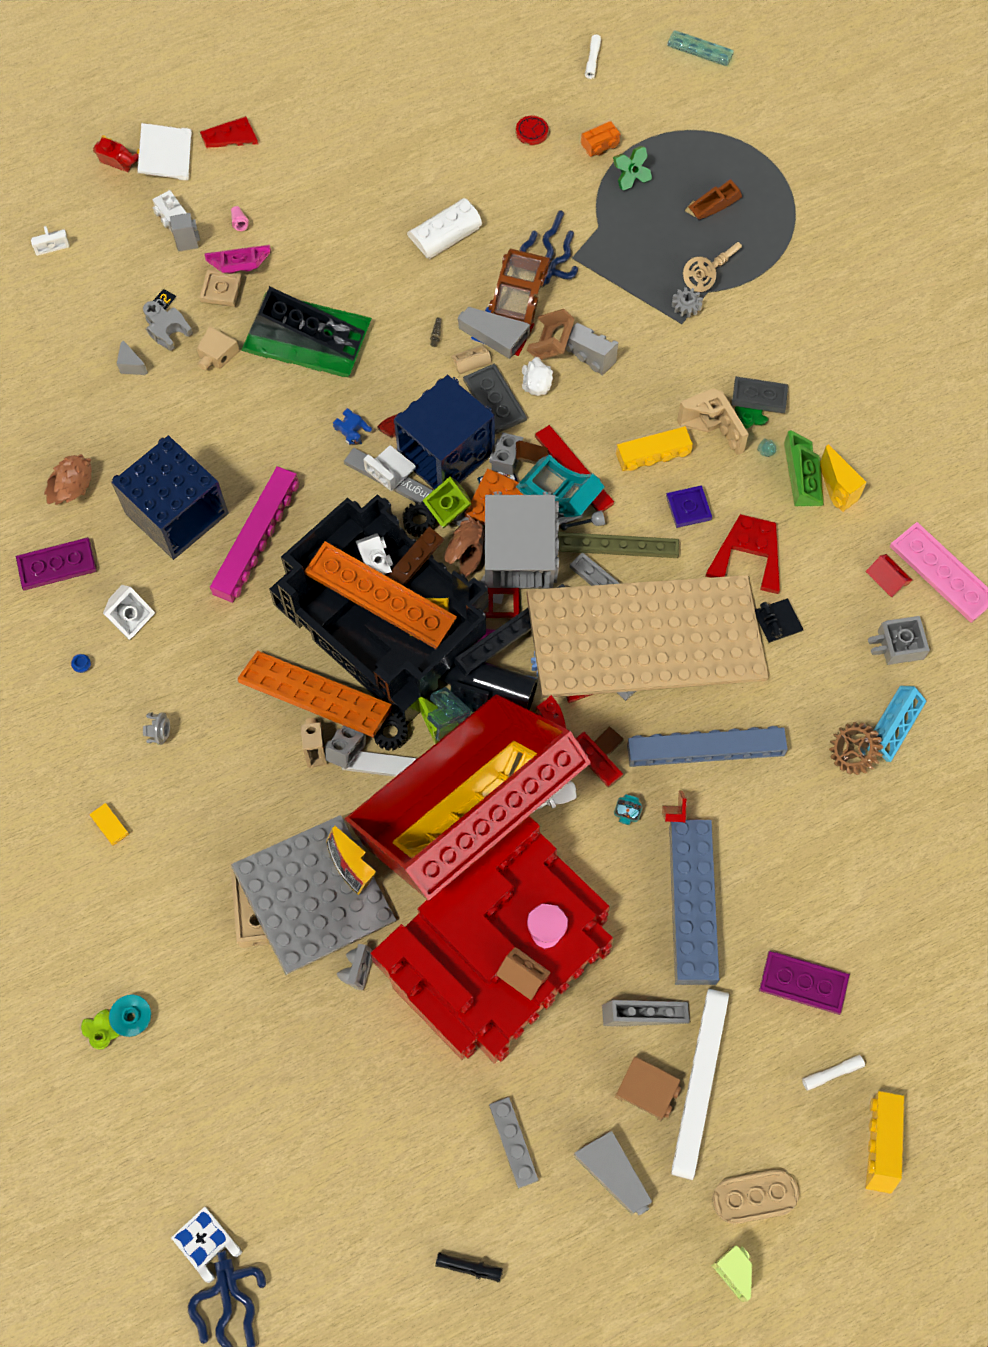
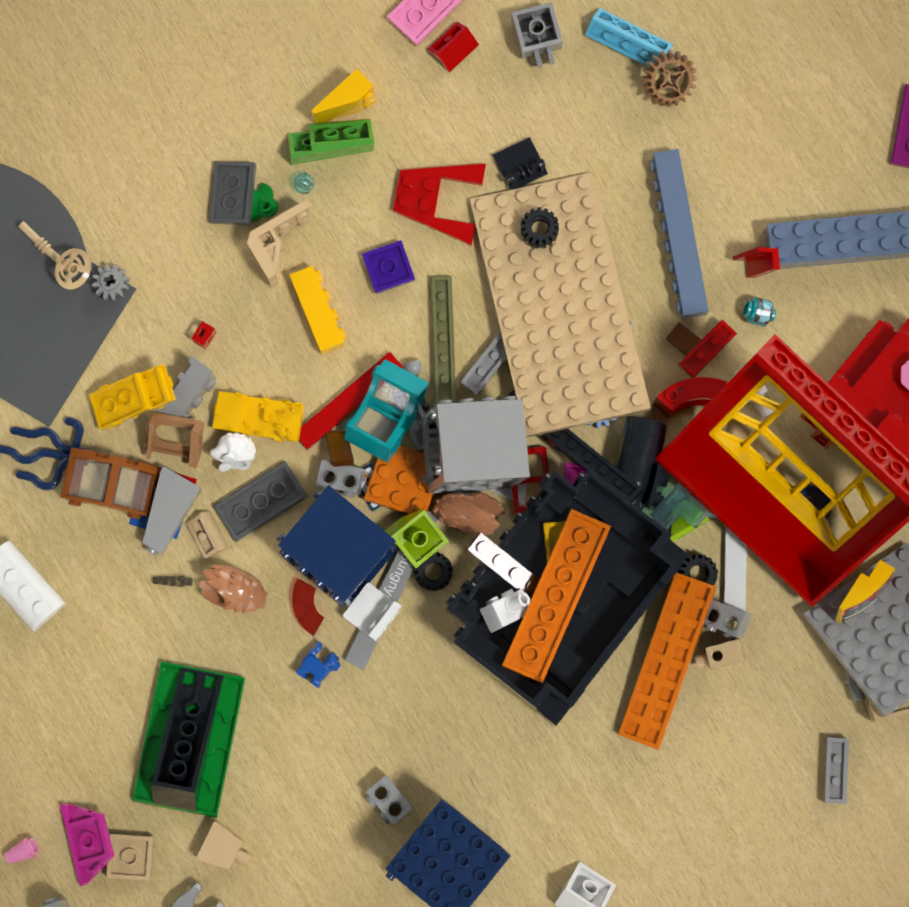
camera: 95 degrees left, 15 degrees up
yellow tile [89,803,129,846] -> none
light grey piece [143,712,170,745] -> none
dark pink brick [210,466,299,603] -> none
none -> yellow piece [89,364,176,430]
none -> red piece [191,321,217,350]
none -> nougat head [199,565,268,613]
none -> yellow piece [212,391,305,443]
none -> light grey brick [366,775,414,825]
none -> black tyre [521,207,559,249]
none -> light grey plate [823,737,849,804]

